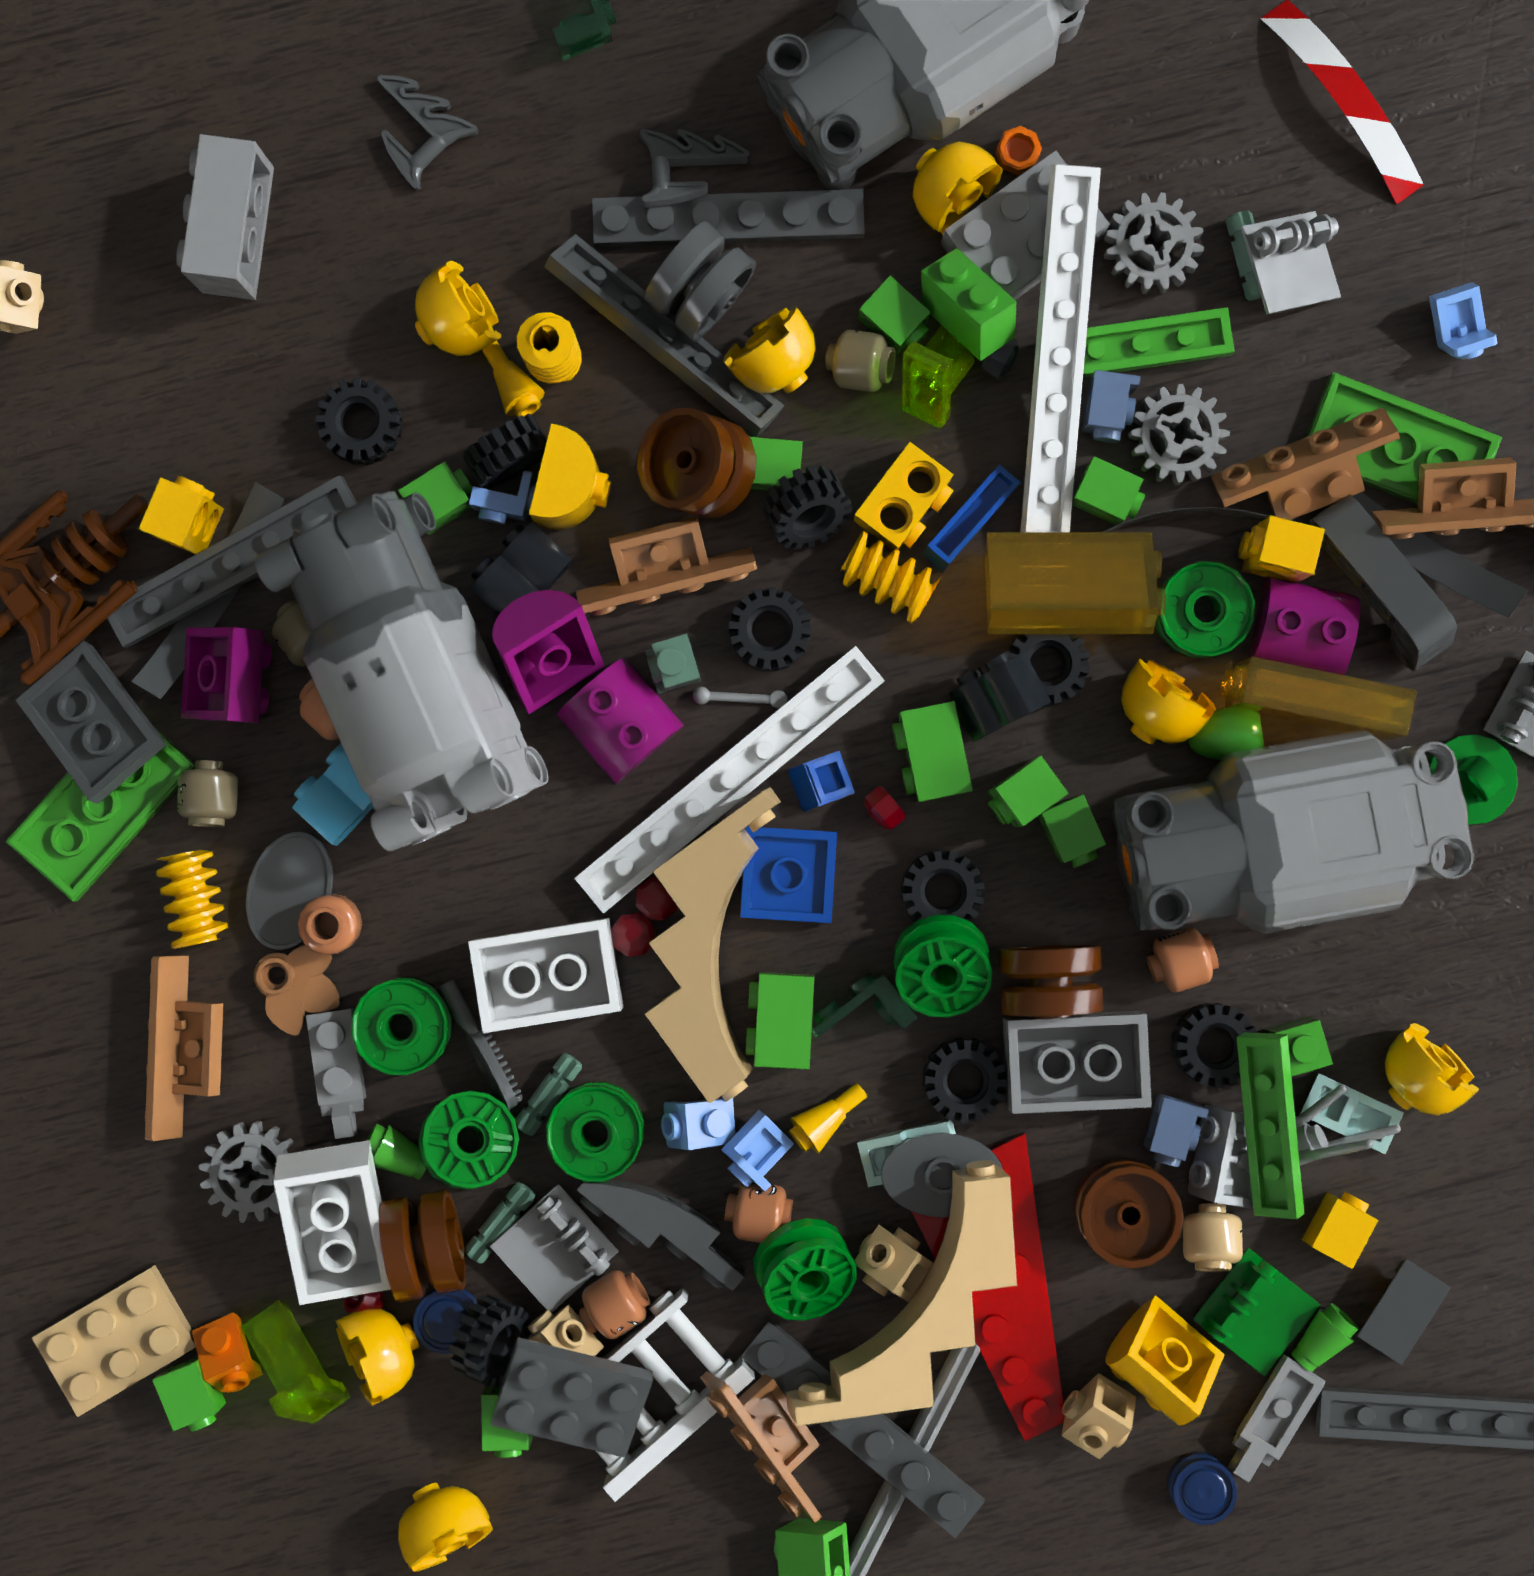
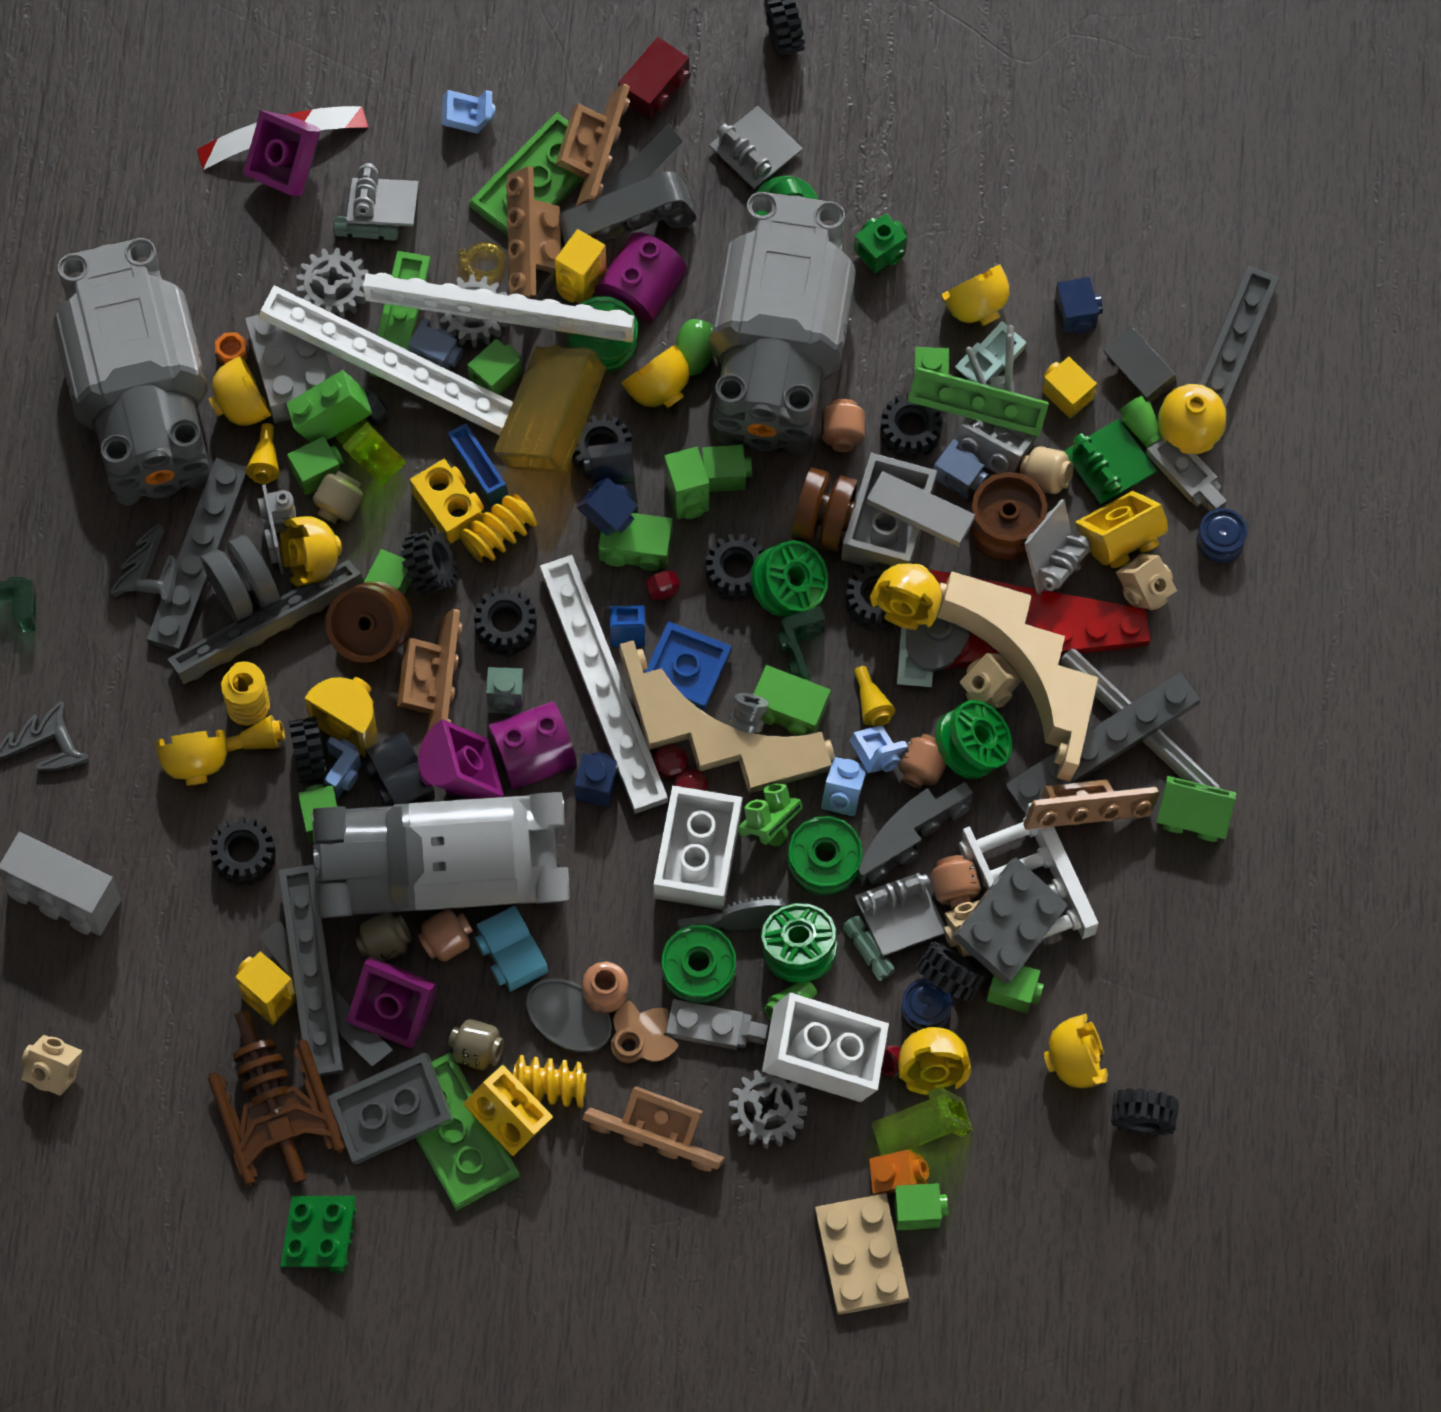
camera: 70 degrees left, 20 degrees down
reddish brown wheel [379,1189,466,1303] -> none
sand green axle [515,1053,582,1136] -> none
light grey hinge [693,687,787,709] -> none
clear yellow brick [1221,657,1417,740] -> none
none -> magenta brick [243,110,321,196]
none -> yellow cone [246,423,280,484]
none -> light grey hinge [258,485,296,575]
none -> white plate [363,273,634,343]
none -> clear yellow piece [458,241,506,280]
none -> yellow brick [463,1065,553,1156]
none -> dark blue brick [575,752,618,808]
none -> dark blue brick [576,478,638,536]
none -> dark grey wheel [728,693,769,733]
none -> bright green hips [738,783,803,846]
none -> green brick [854,213,908,274]
none -> light grey tile [866,471,975,547]
none -> yellow cylinder [870,564,942,630]
none -> light grey hinge [1025,499,1091,594]
none -> dark blue brick [1055,277,1103,334]
none -> yellow cylinder [1158,384,1226,454]

